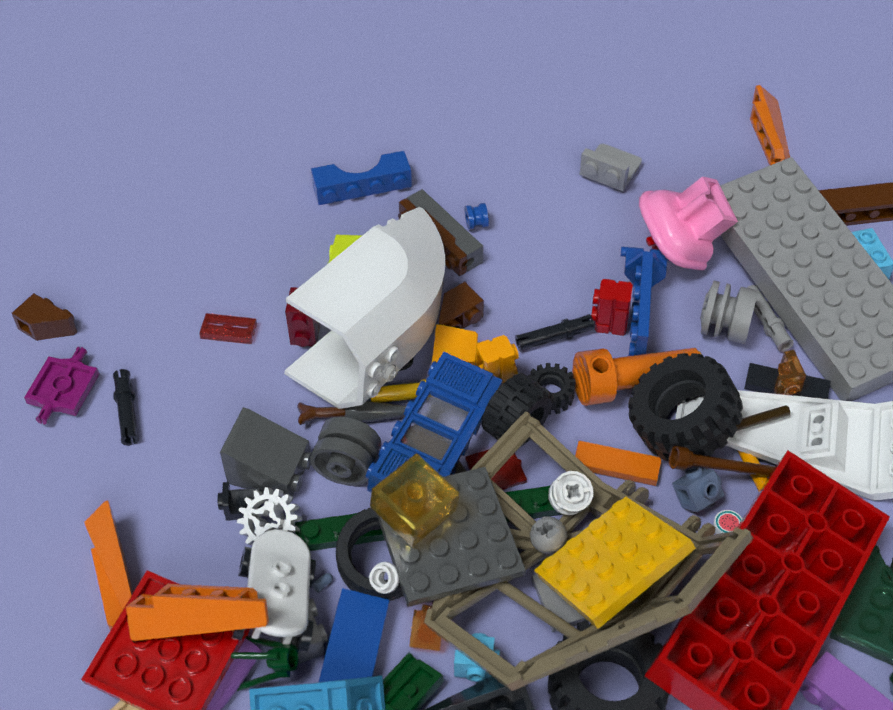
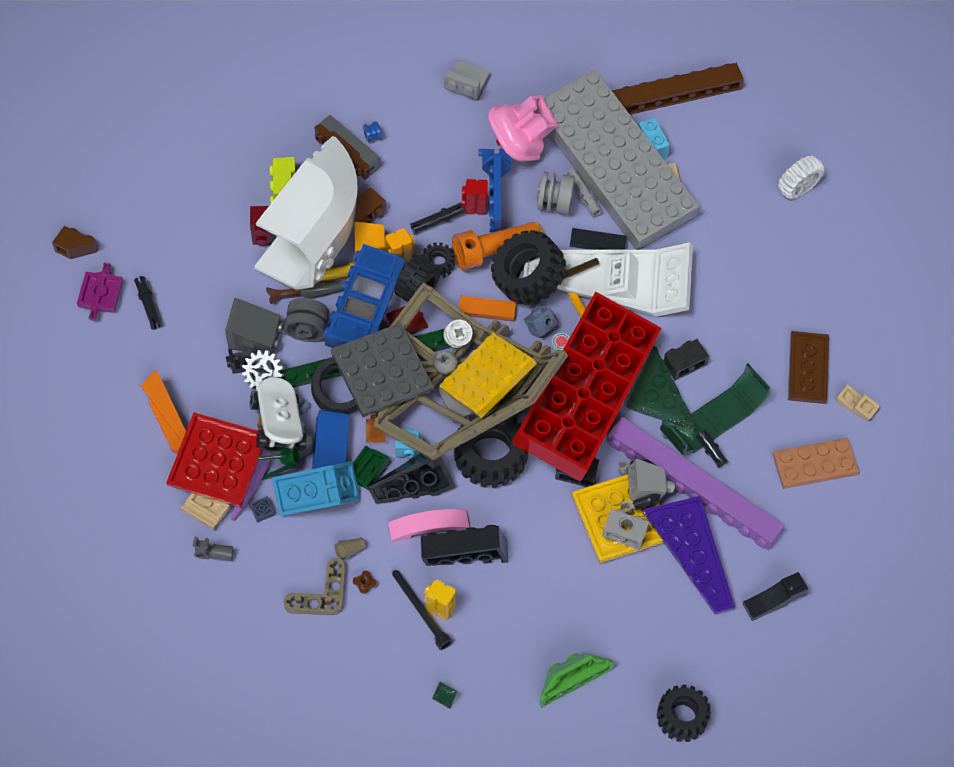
camera: 10 degrees left, 10 degrees up
orange wedge [126,584,269,641] -> none
clear red tile [199,313,257,344] -> none
blue arch [311,151,412,205] -> none
white plate [369,562,399,593] -> none
clear yellow brick [370,453,460,548] -> none
reddish brown piece [669,446,775,477] -> none
orange wedge [750,85,790,166] -> none
clear orange bracket [774,350,806,395] -> none

